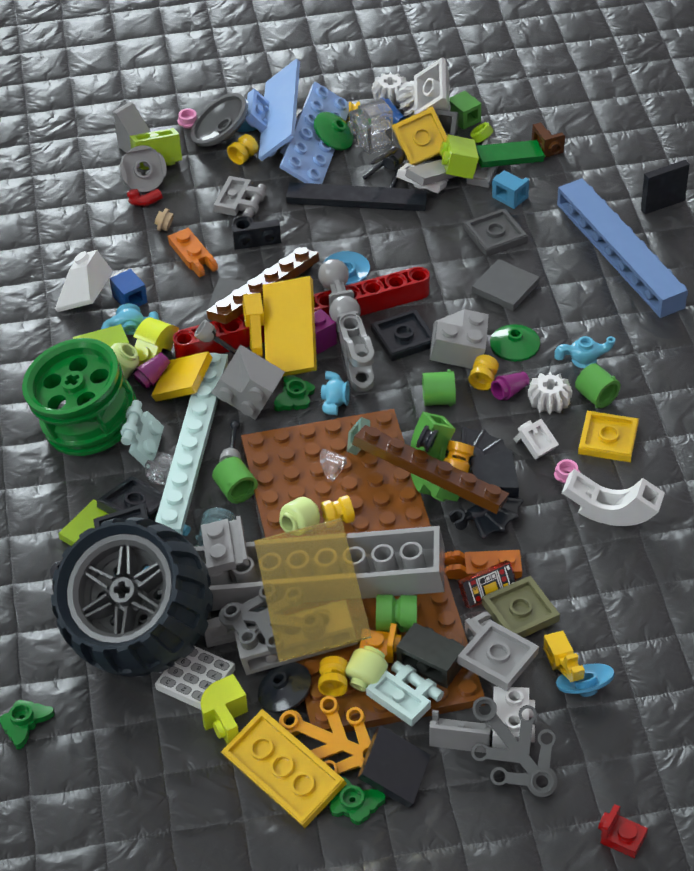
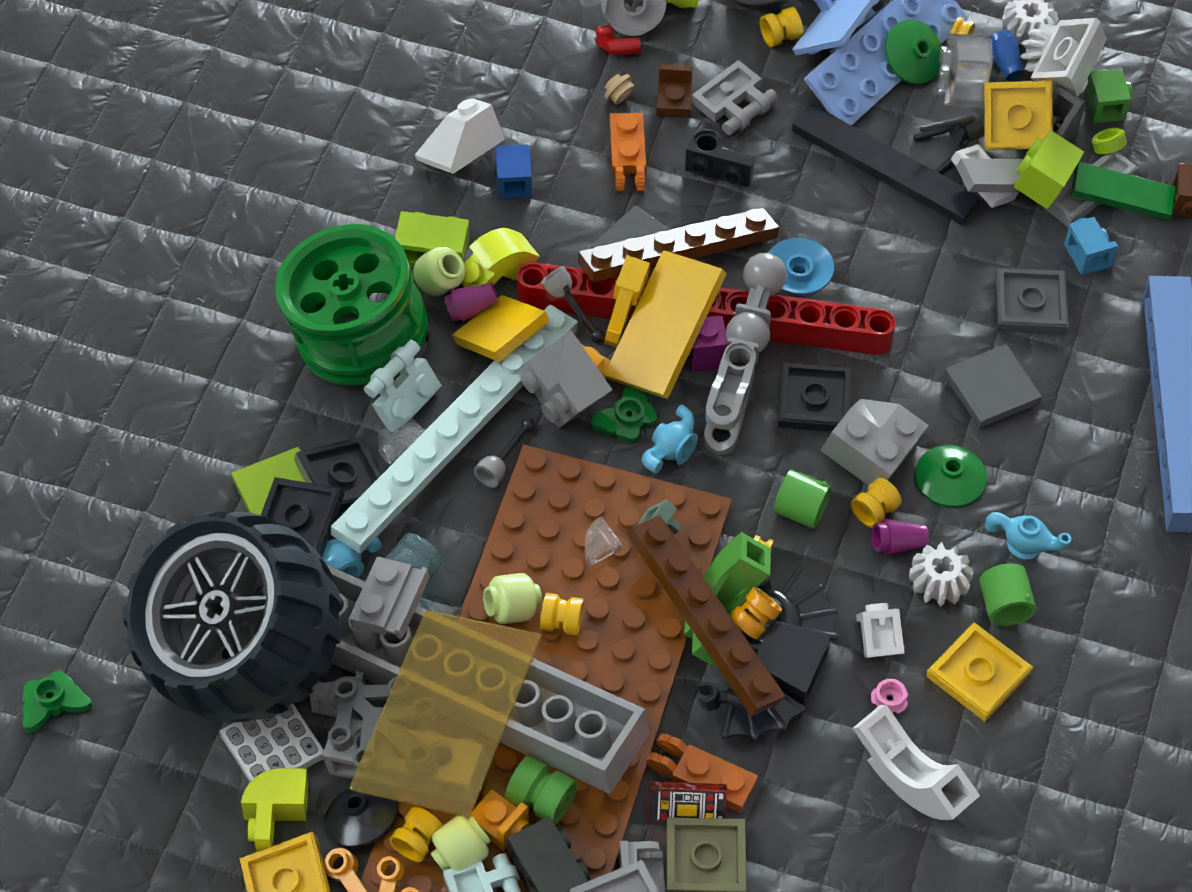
camera: 25 degrees right, 10 degrees up
medium azure piece [101,303,159,335] -> none
bright green piece [212,457,258,504] -> none
black bush [416,425,439,453] -> none
none -> reddish brown bracket [657,64,692,118]

